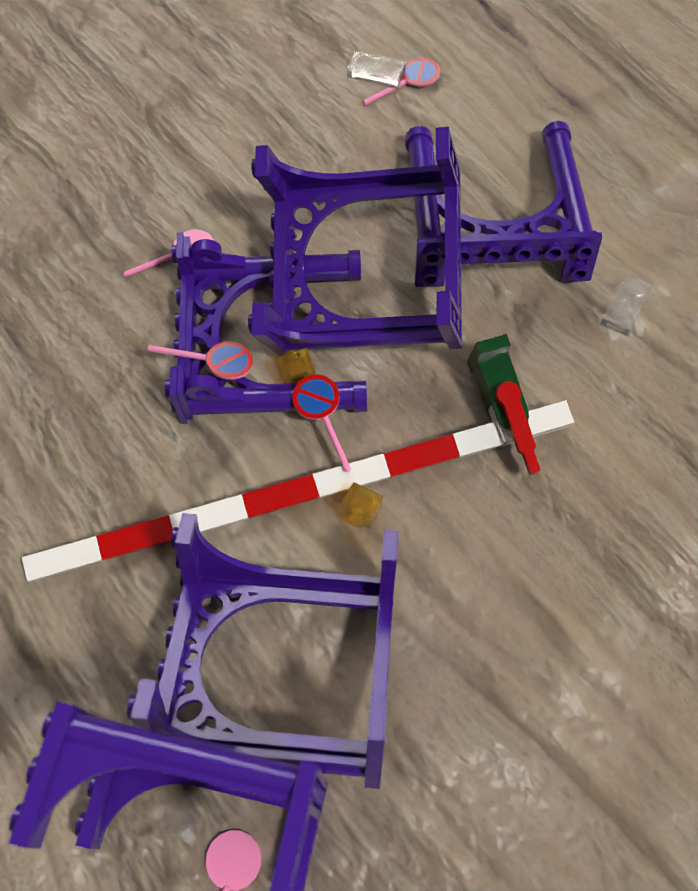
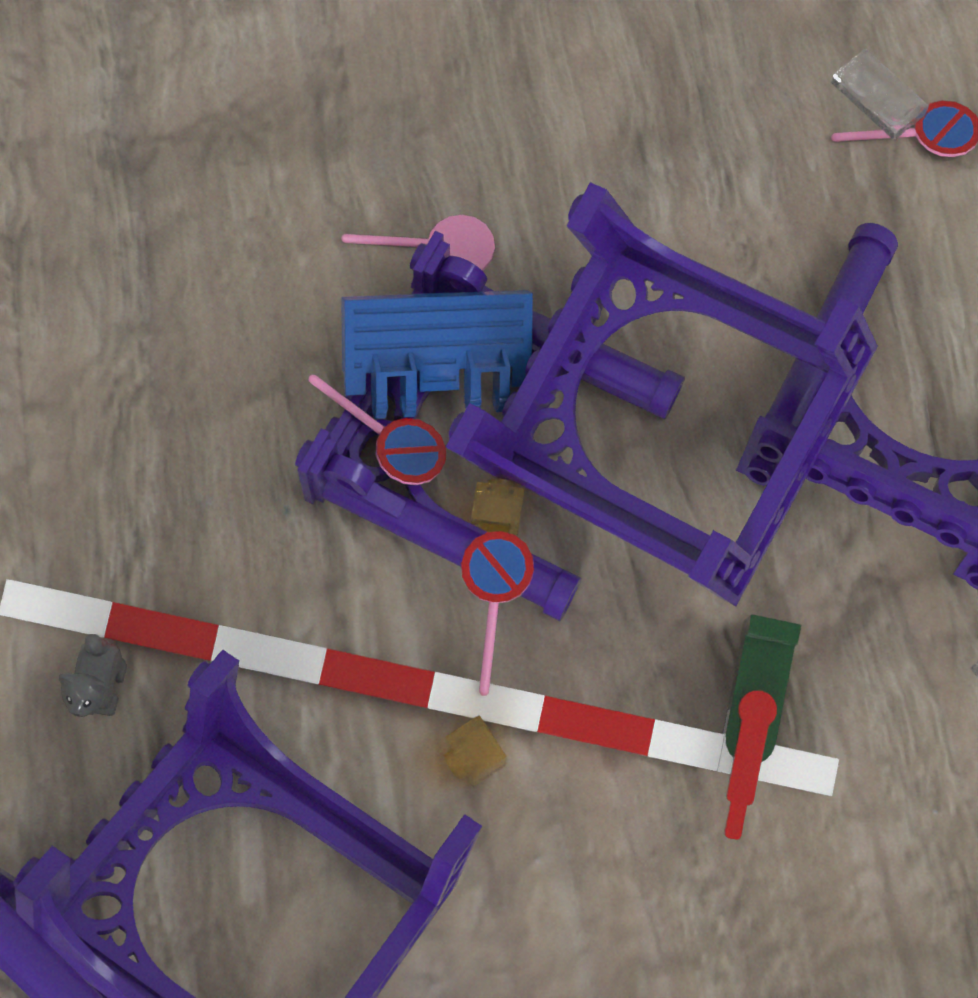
camera: 25 degrees right, 5 degrees up
none -> dark grey animal [59,634,127,717]
none -> blue hinge [341,290,533,419]

